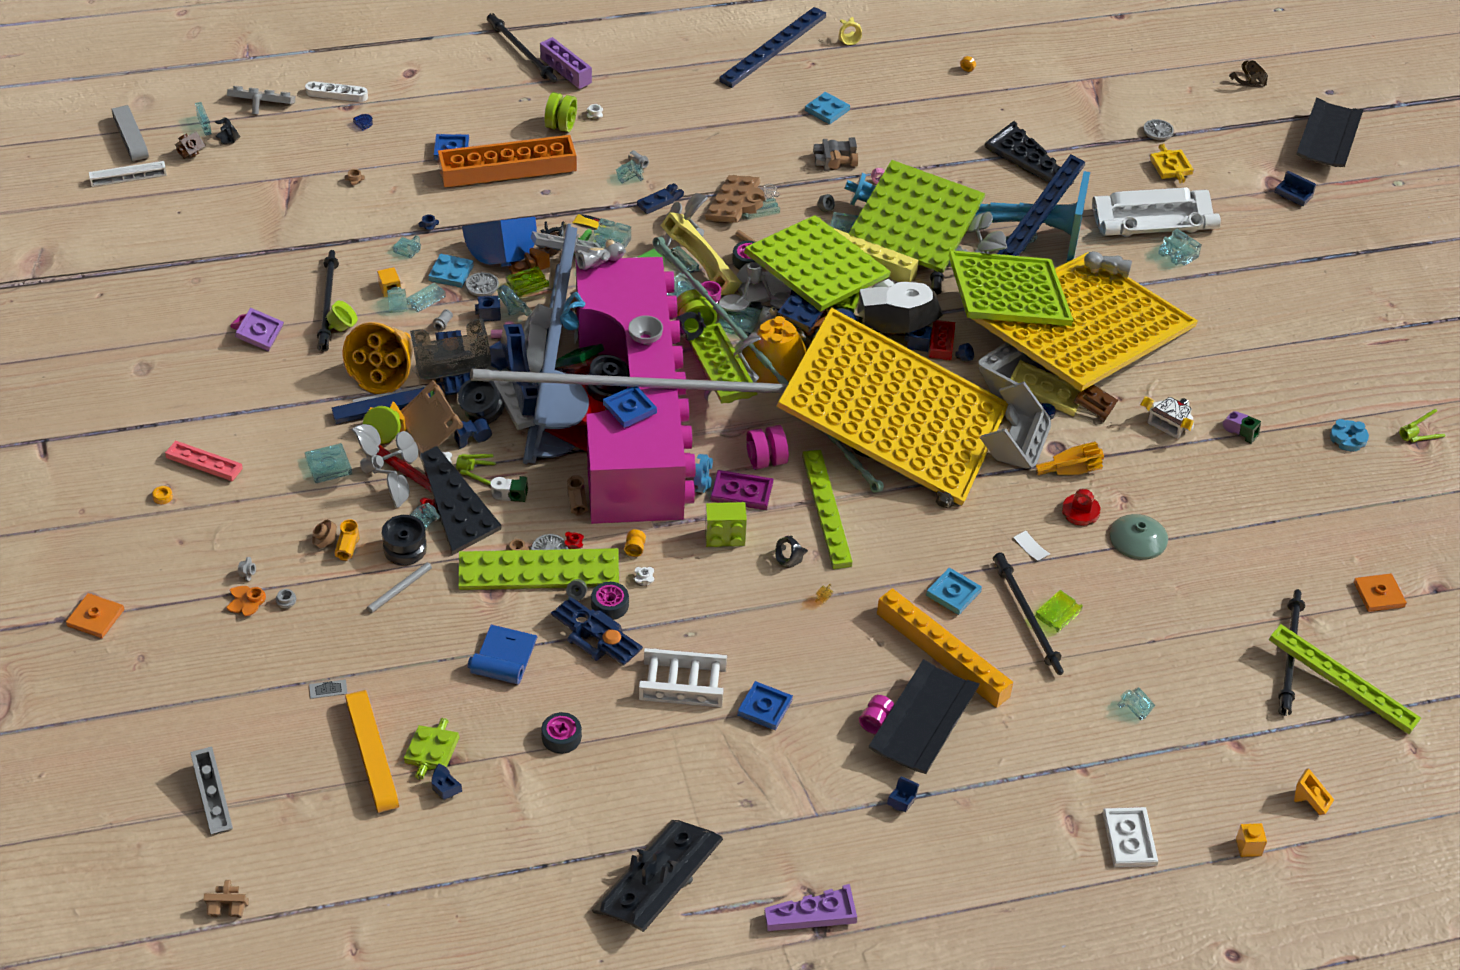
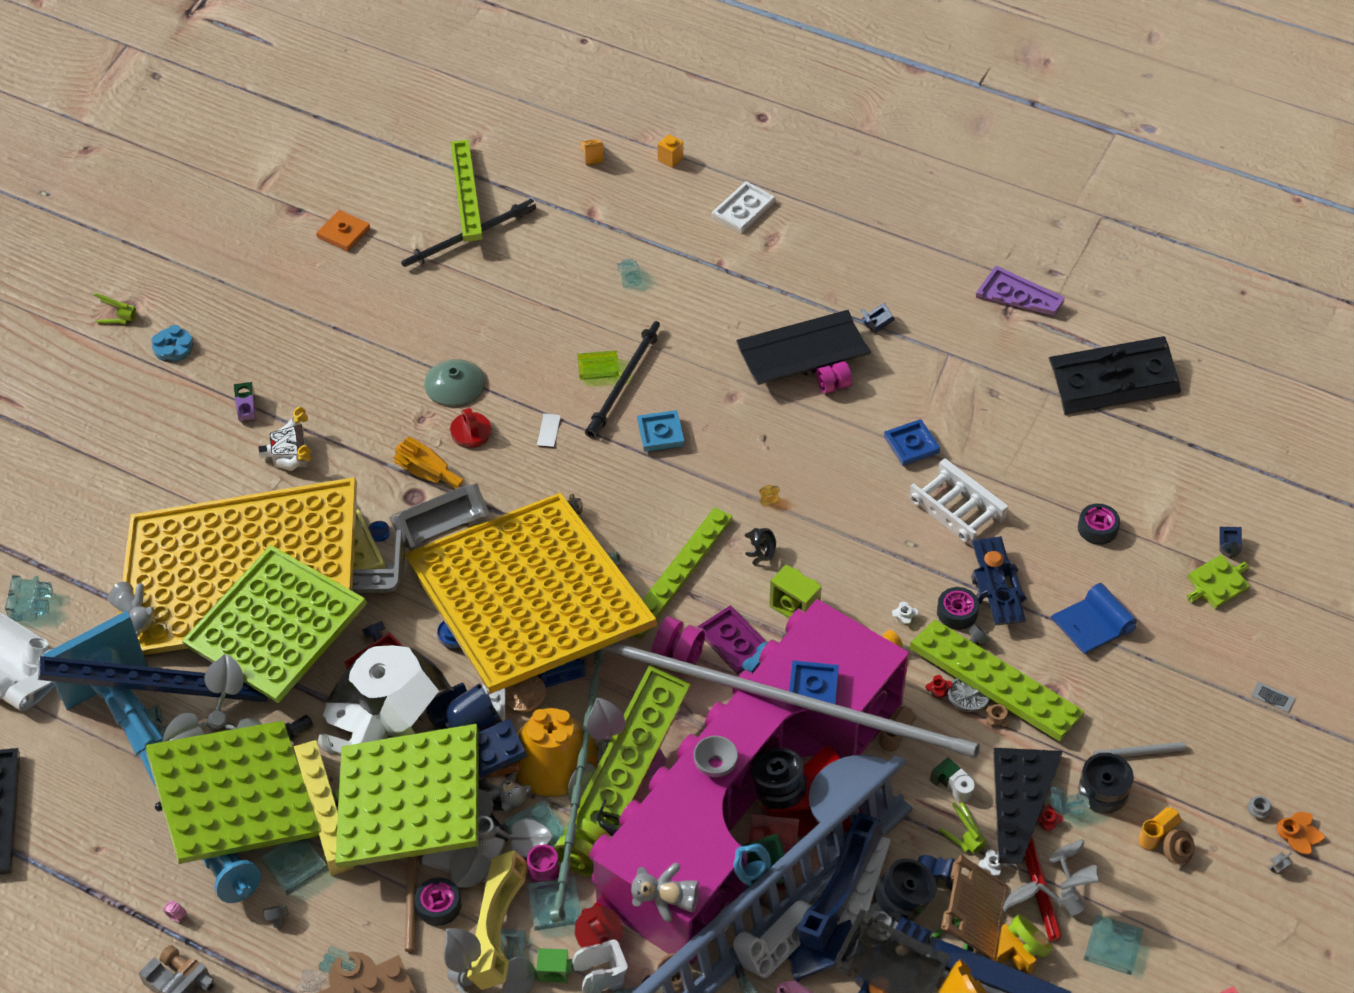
camera: 135 degrees left, 5 degrees up
light orange beam [345,690,399,813] -> none
light orange brick [877,588,1013,708] -> none

